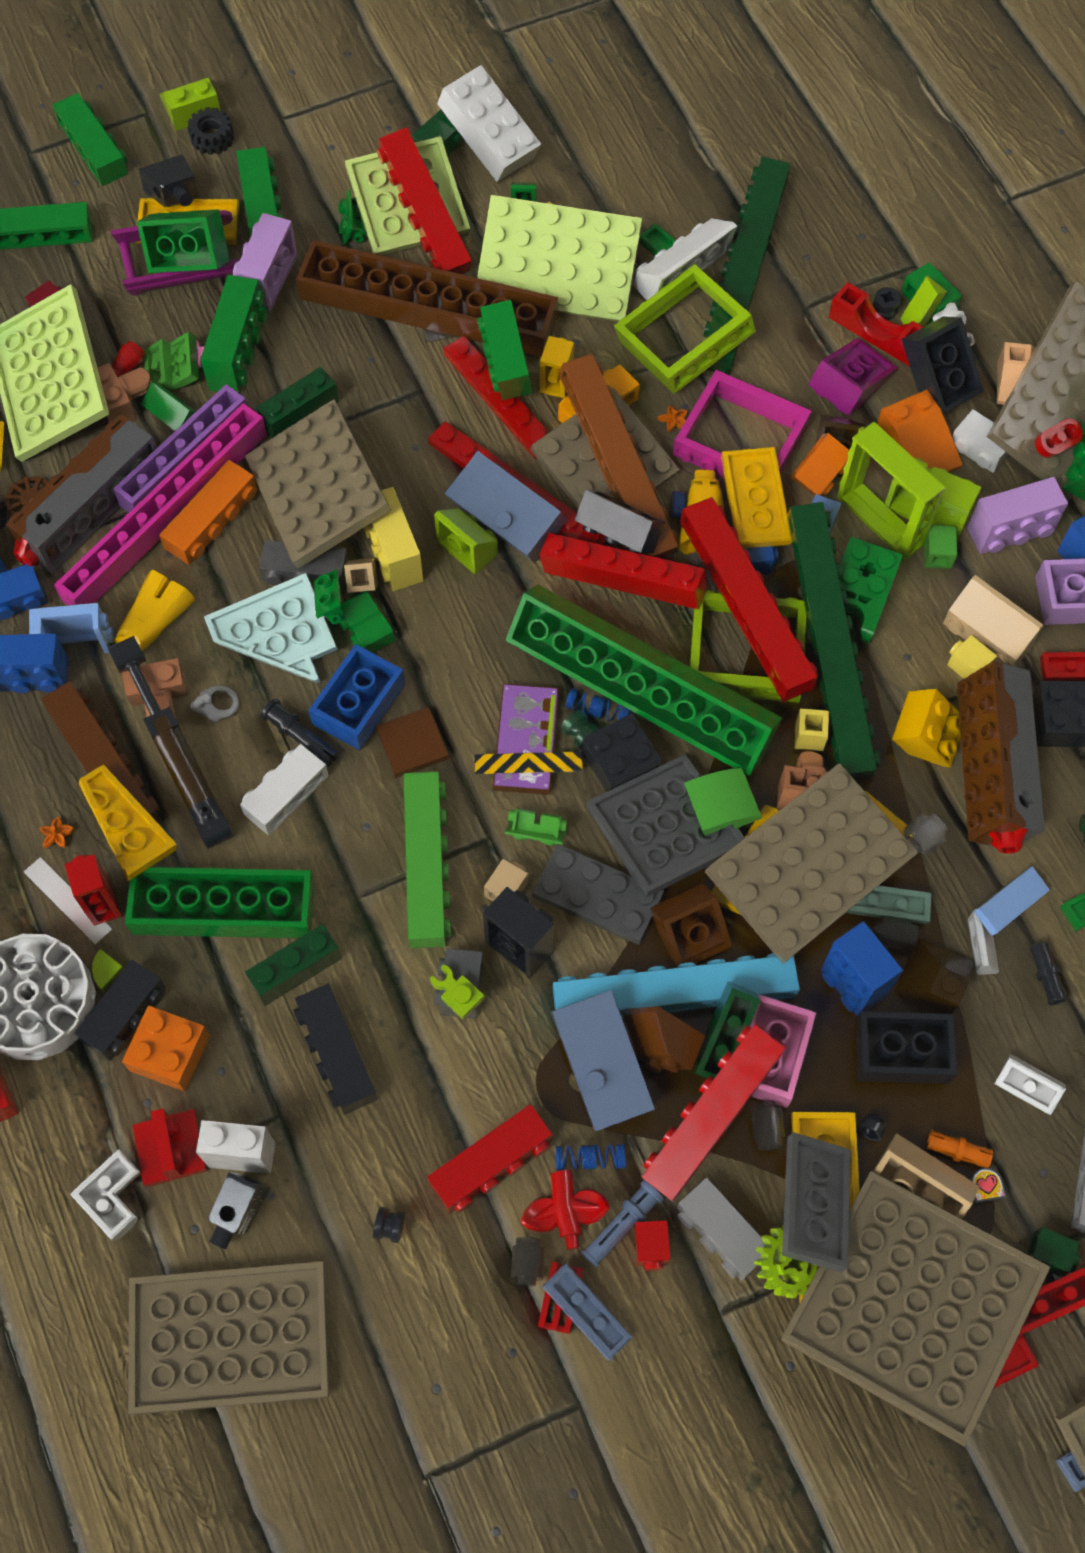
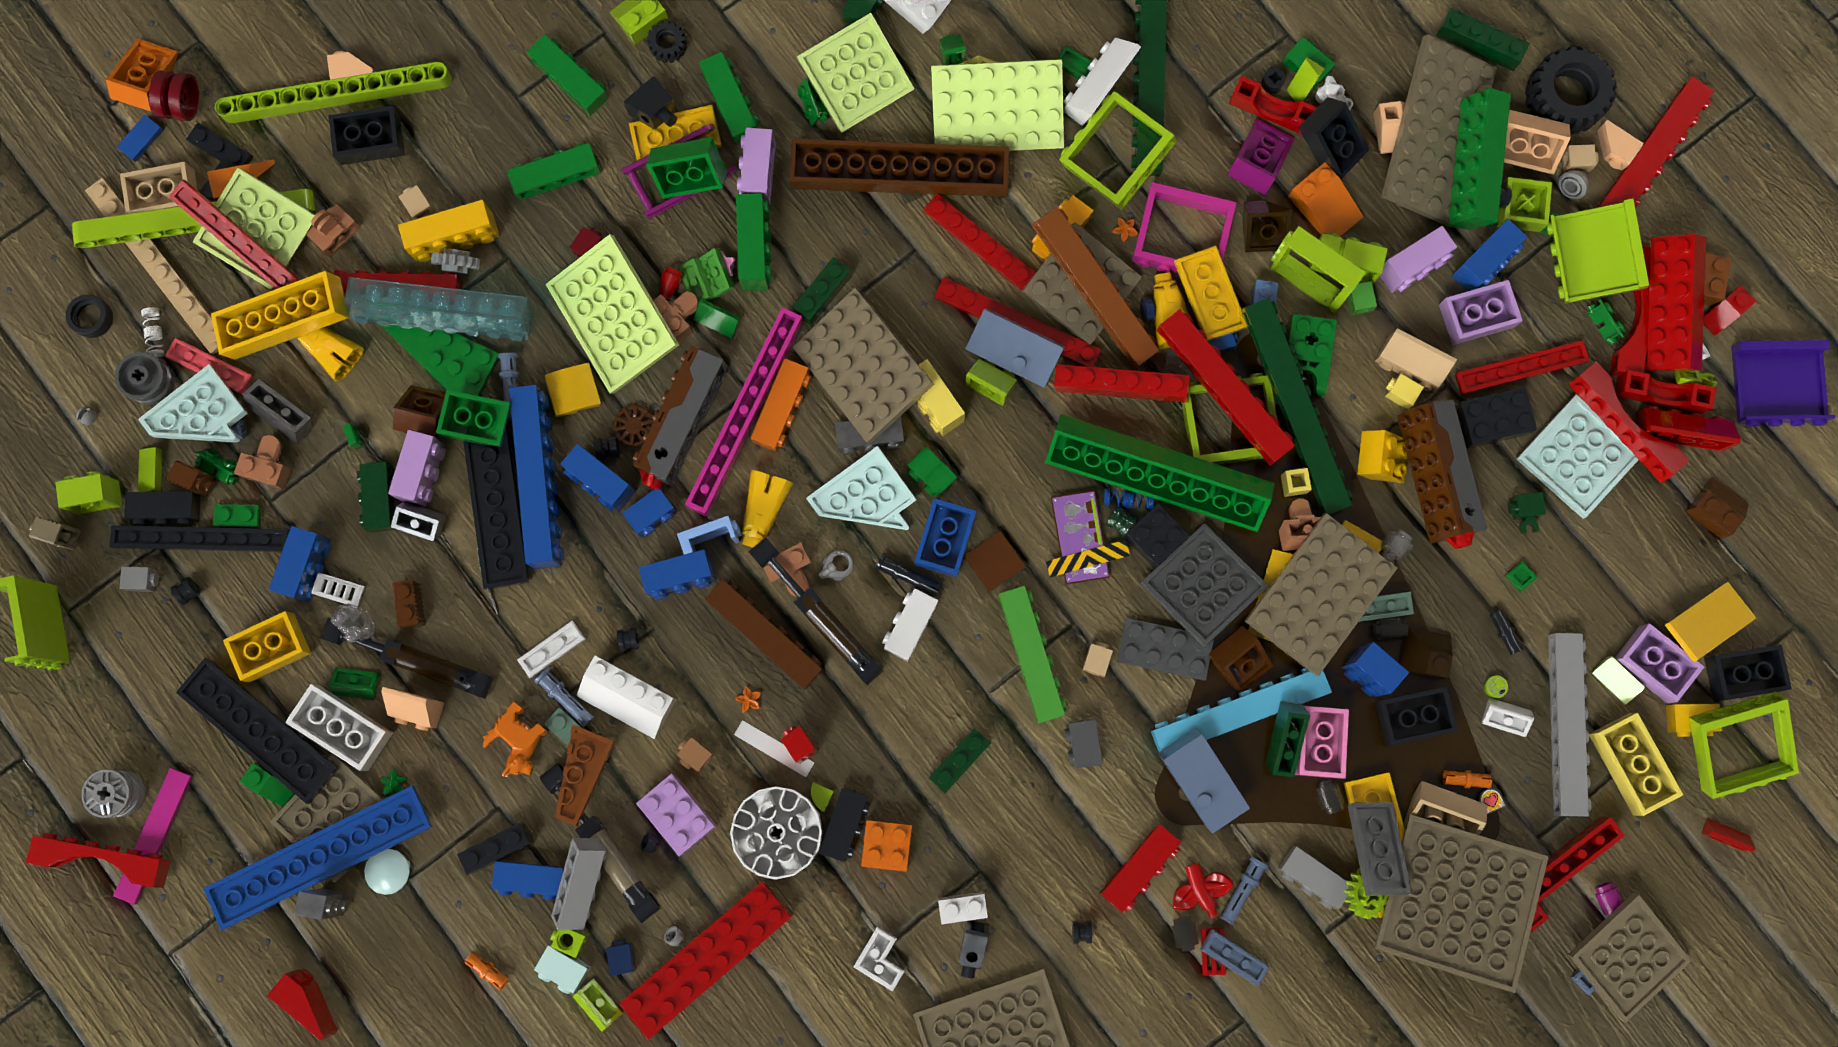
camera: 10 degrees left, 15 degrees up
yellow wing [79,764,177,881] -> none
medium lavender brick [113,384,247,513] -> none
green brick [125,867,315,938] -> none
red bracket [132,1108,207,1188] -> none
black brick [293,983,378,1115] -> none
green hinge [313,569,344,624] -> none
tan brick [344,558,378,593] -> none
red brick [377,127,472,274] -> none
lime plate [430,964,485,1020] -> none
green brick [477,300,533,400] -> none
black brick [483,887,554,979] -> none
bright green hinge [505,808,567,845] -> none
yellow brick [540,336,574,398] -> none
blue piece [556,1144,626,1171] -> none
brick [575,490,665,554] -> none
reddish brown slope [623,1006,705,1073] -> none
red brick [634,1220,670,1271] -> none
red brick [642,1024,788,1201] -> none
bright green slope [684,768,762,836] -> none
orange brick [790,433,849,497] -> none
black hinge [858,1113,886,1141] -> none
white brick [952,410,1009,473] -> none
white slope [967,909,999,975] -> none
light blue tile [974,866,1050,936] -> none
dark green brick [1027,1227,1080,1277] -> none
red plate [1035,418,1083,458] -> none
none -> lime tile [1483,675,1508,698]

